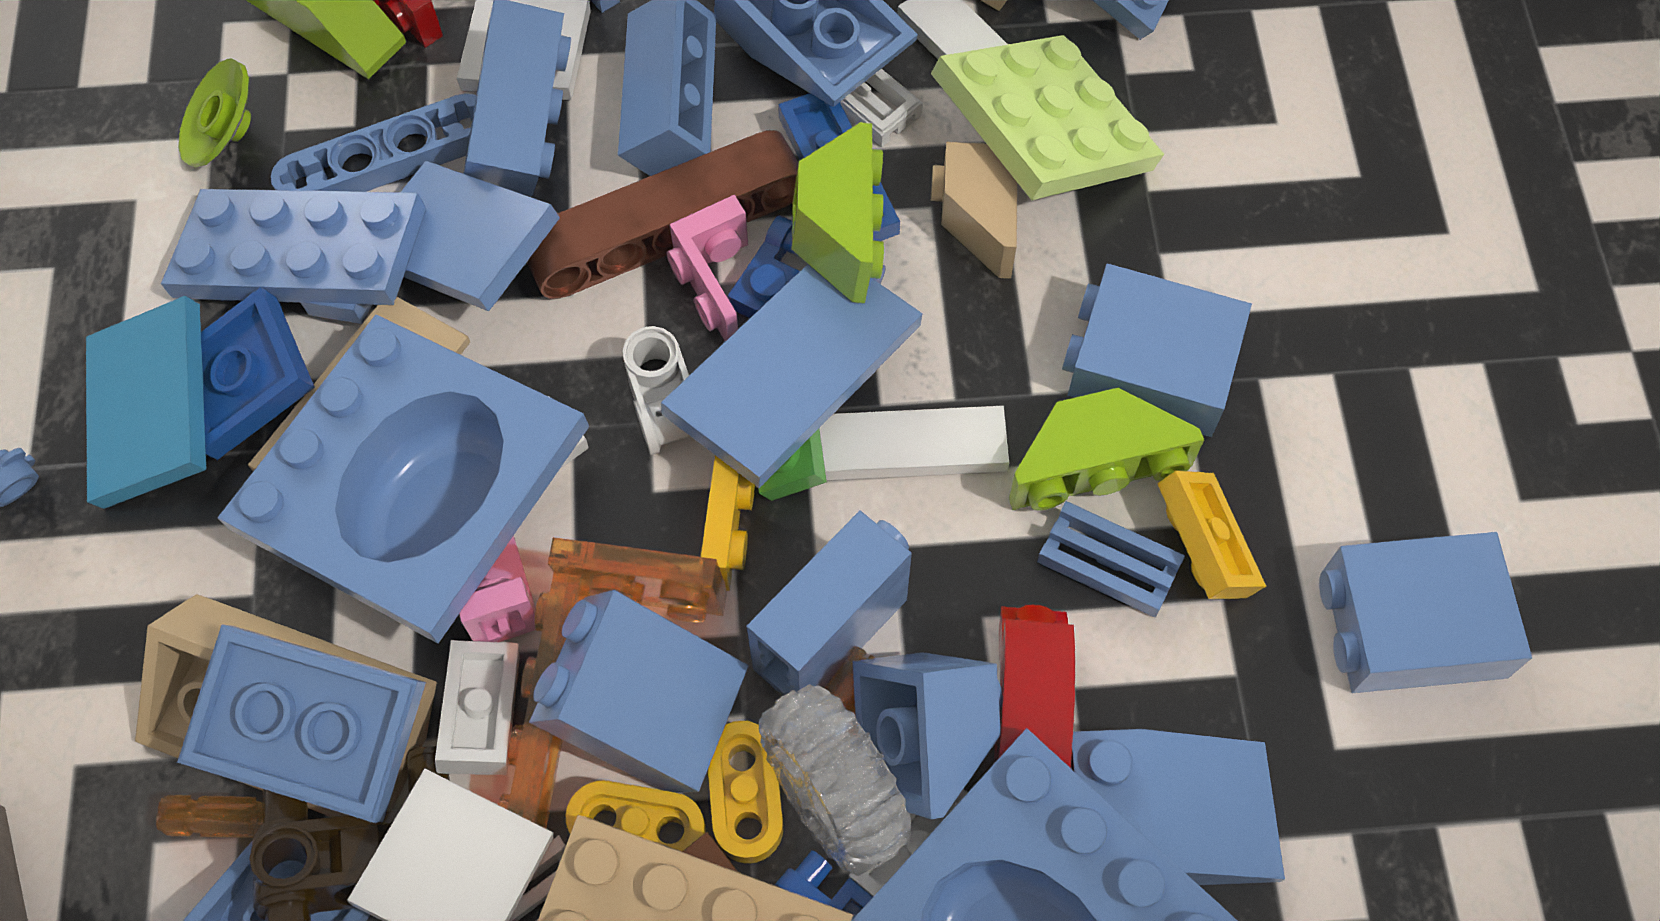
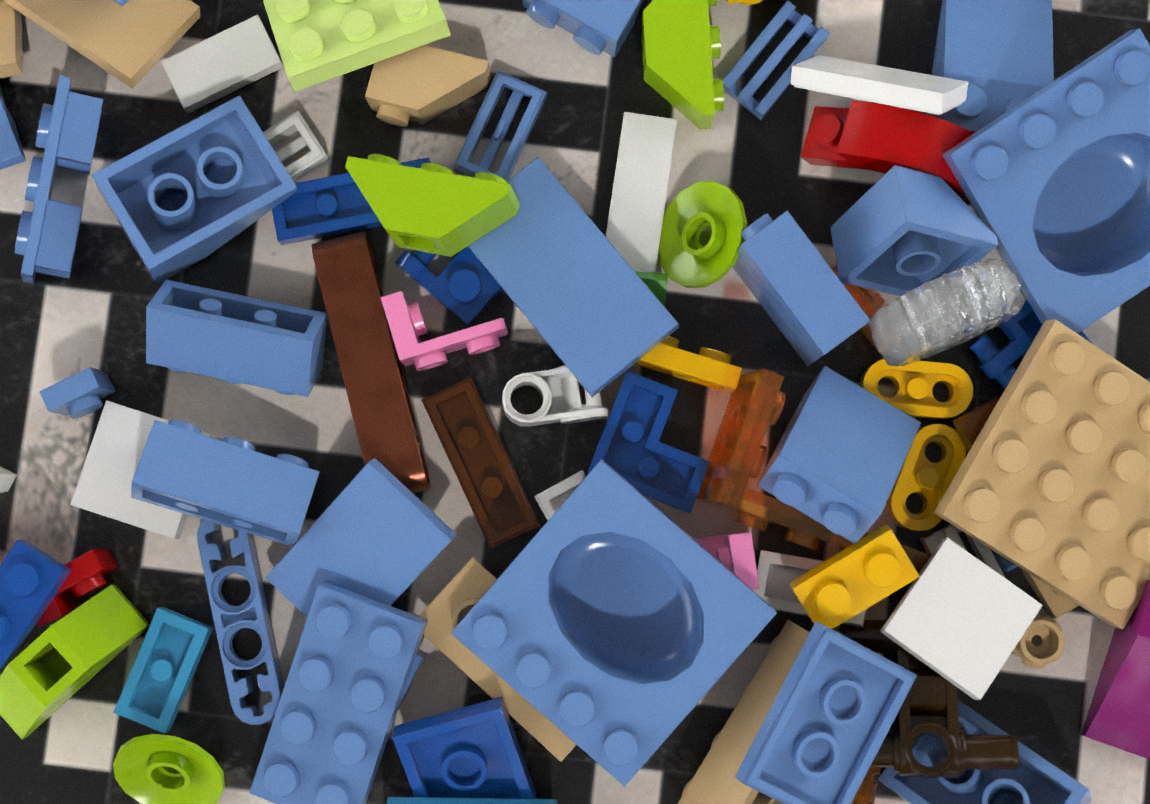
camera: 80 degrees left, 20 degrees up
none -> dark azure plate [113,607,214,734]
none -> reddish brown tile [422,377,541,549]
none -> medium blue tile [453,70,547,181]
none -> blue plate [587,371,710,513]
none -> lime dish [658,181,747,288]
none -> yellow plate [789,524,920,629]
none -> white tile [791,55,968,115]

